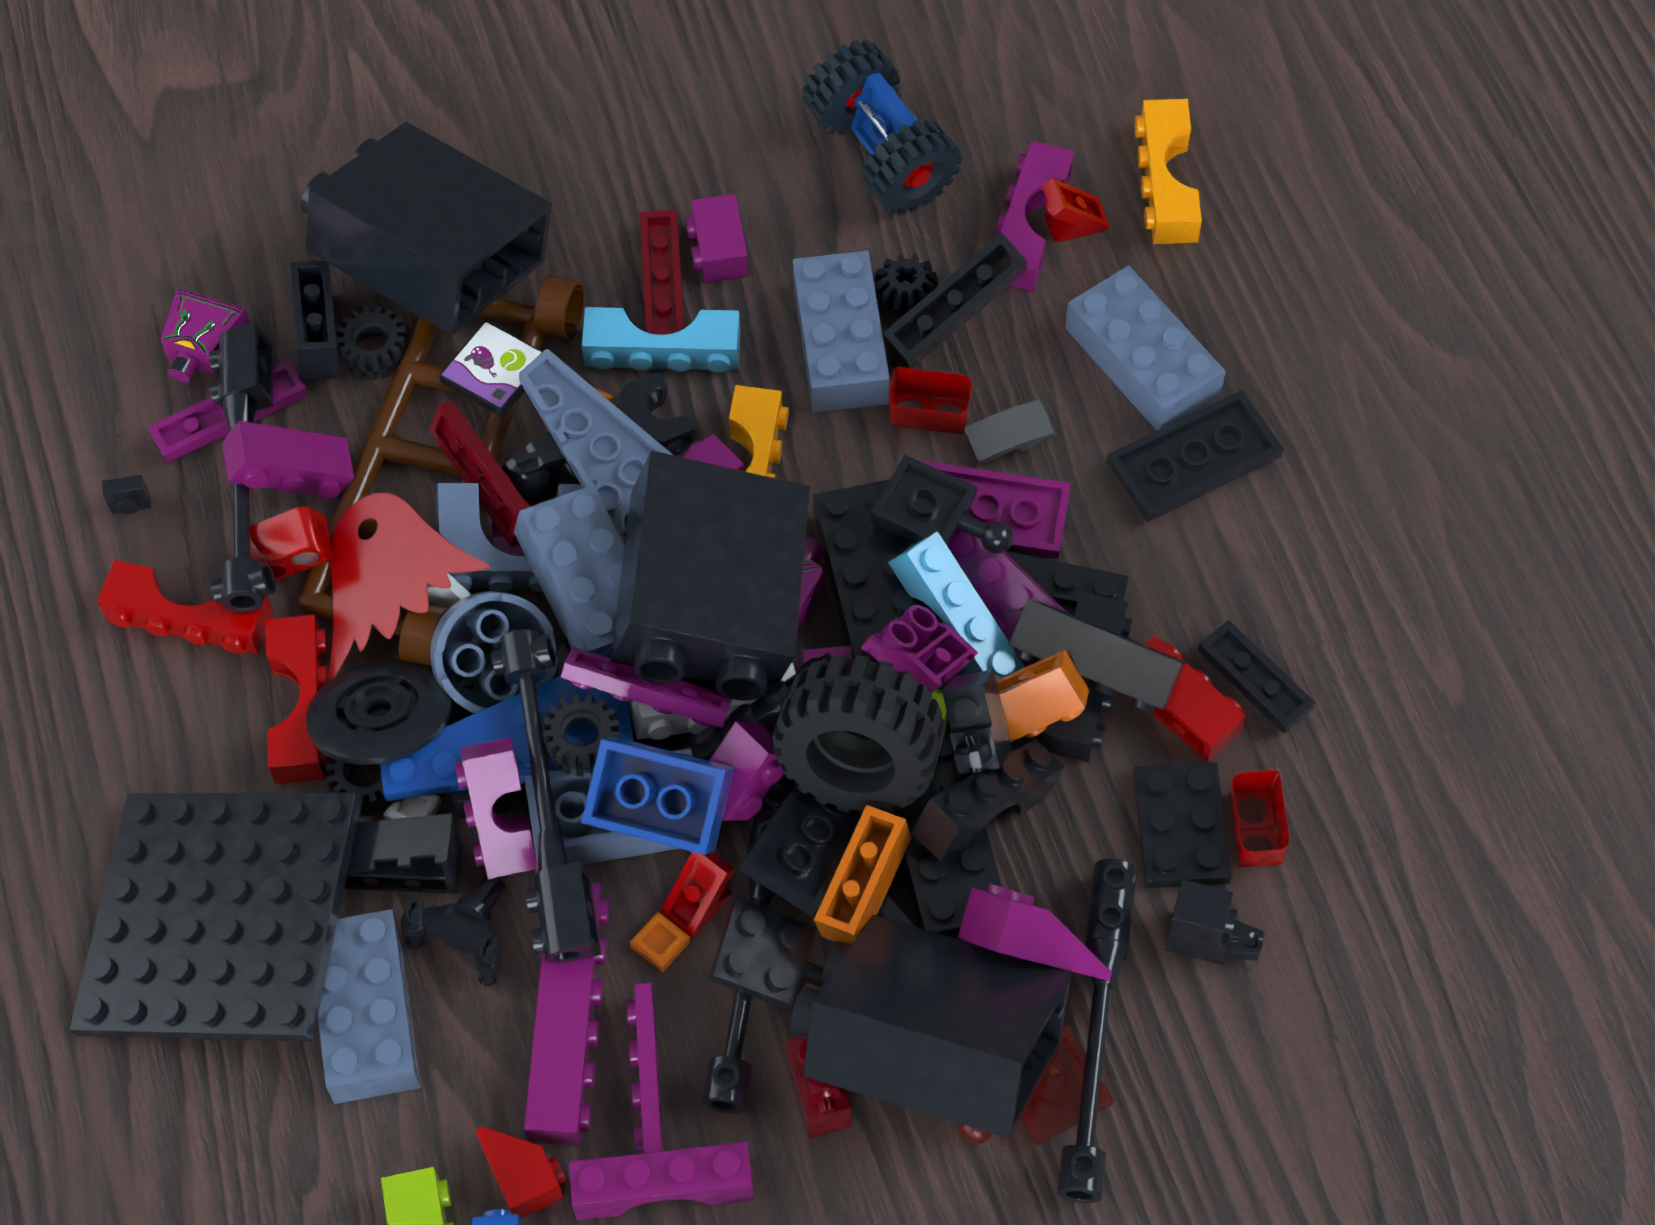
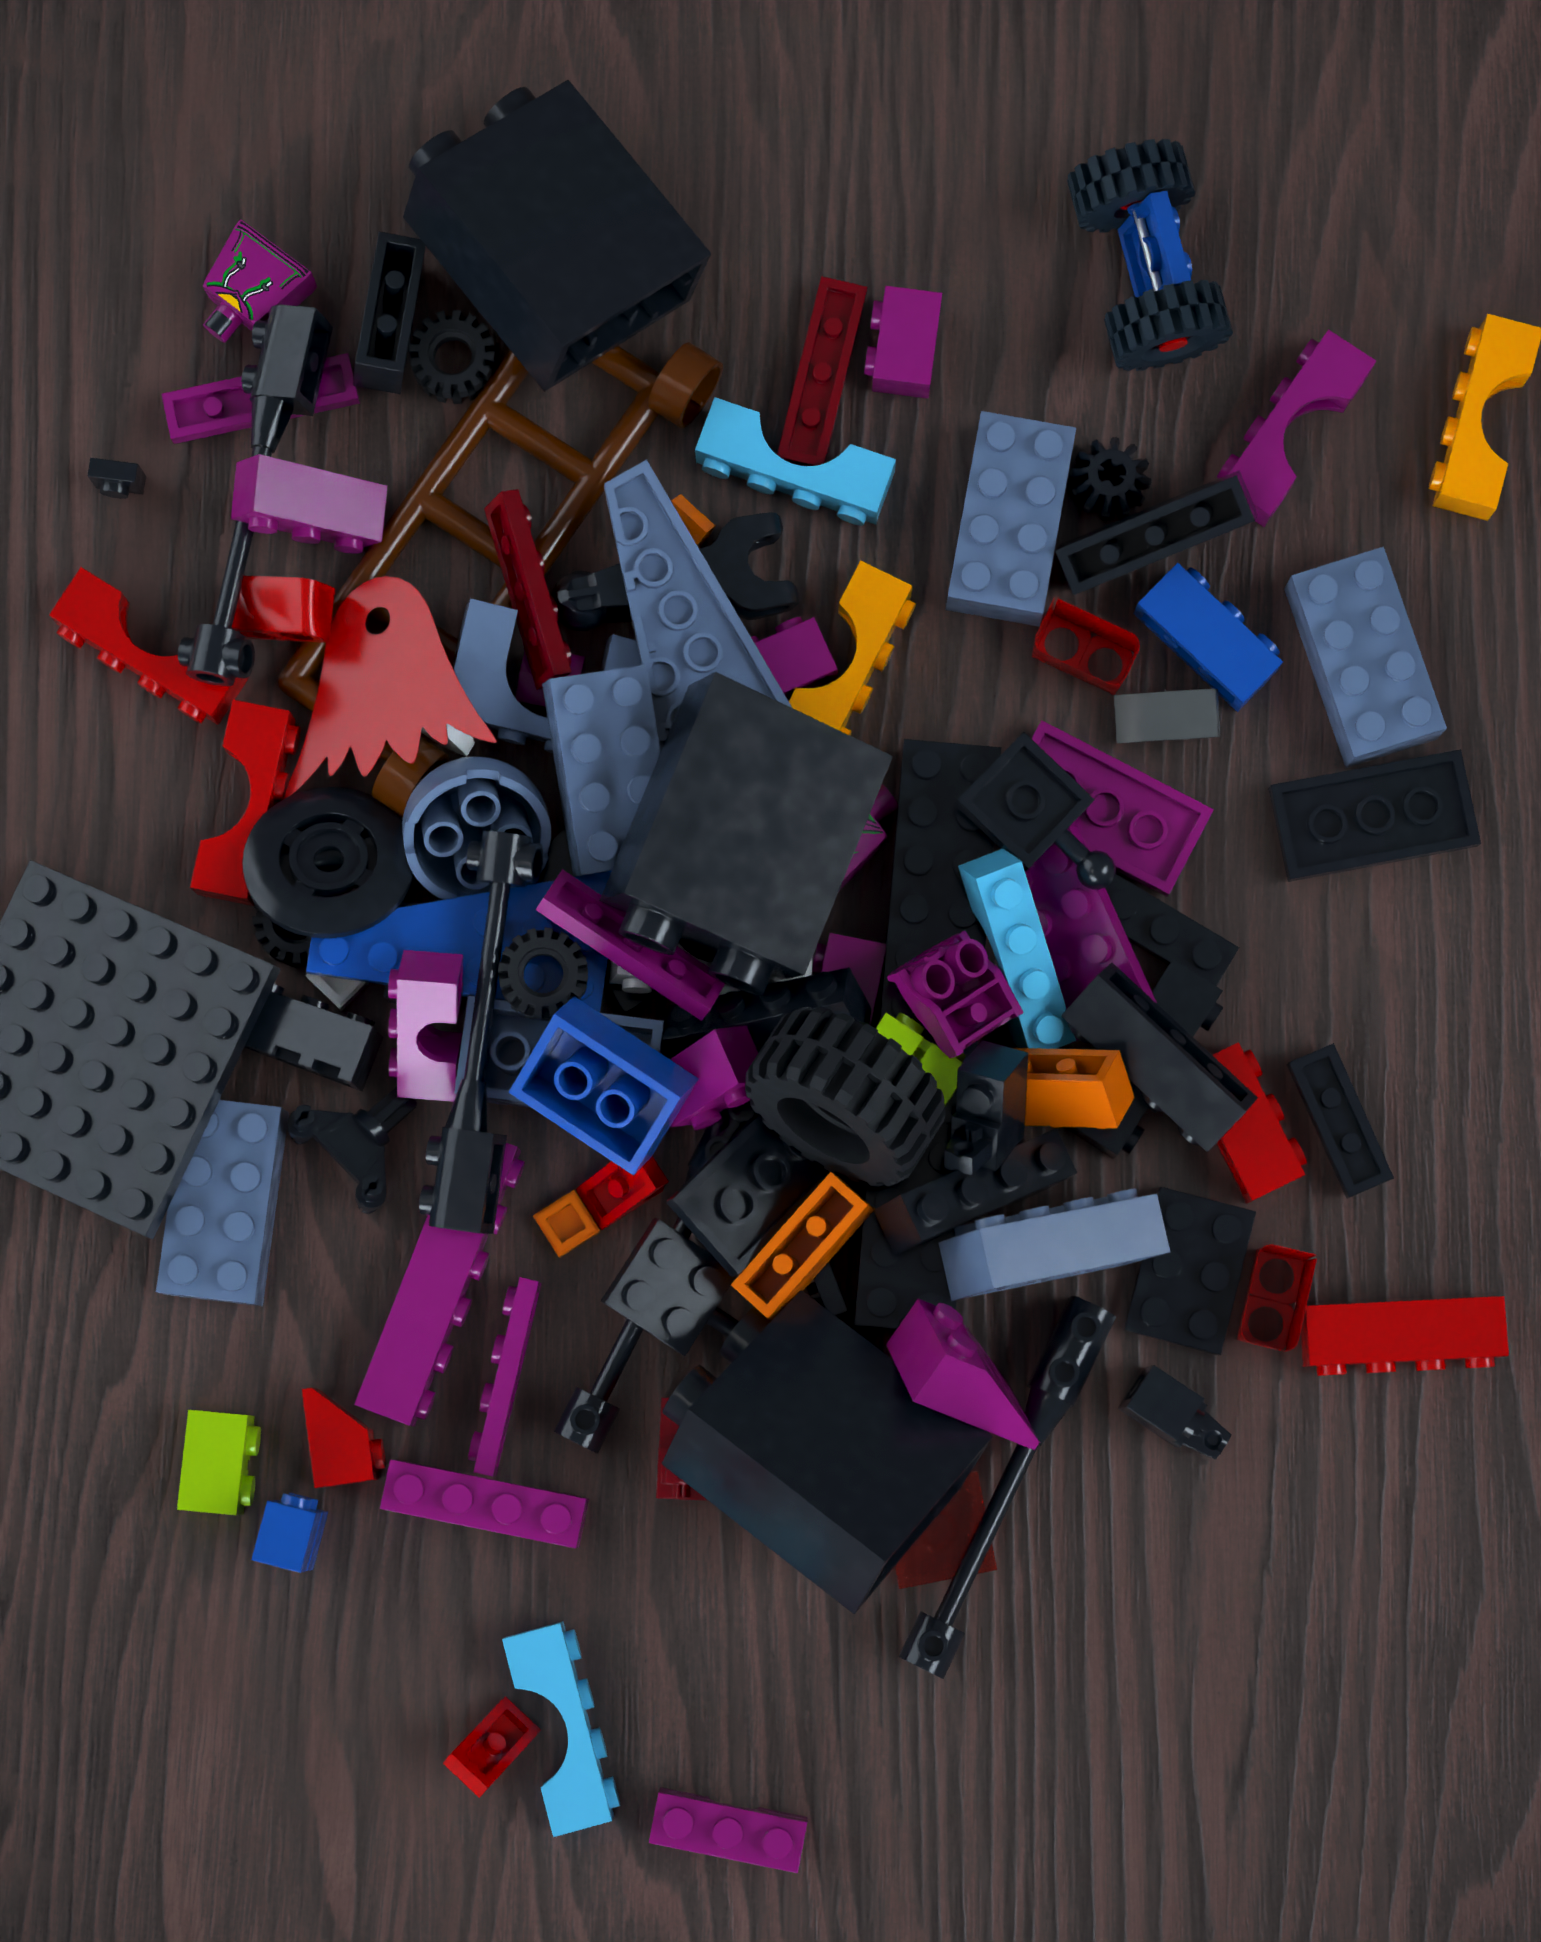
camera: 20 degrees right, 20 degrees up
tile [439,320,543,417] -> none
red slope [1041,178,1110,242] -> none
none -> sand blue brick [938,1188,1170,1301]
none -> blue brick [1133,563,1283,712]
none -> red brick [1301,1296,1509,1376]

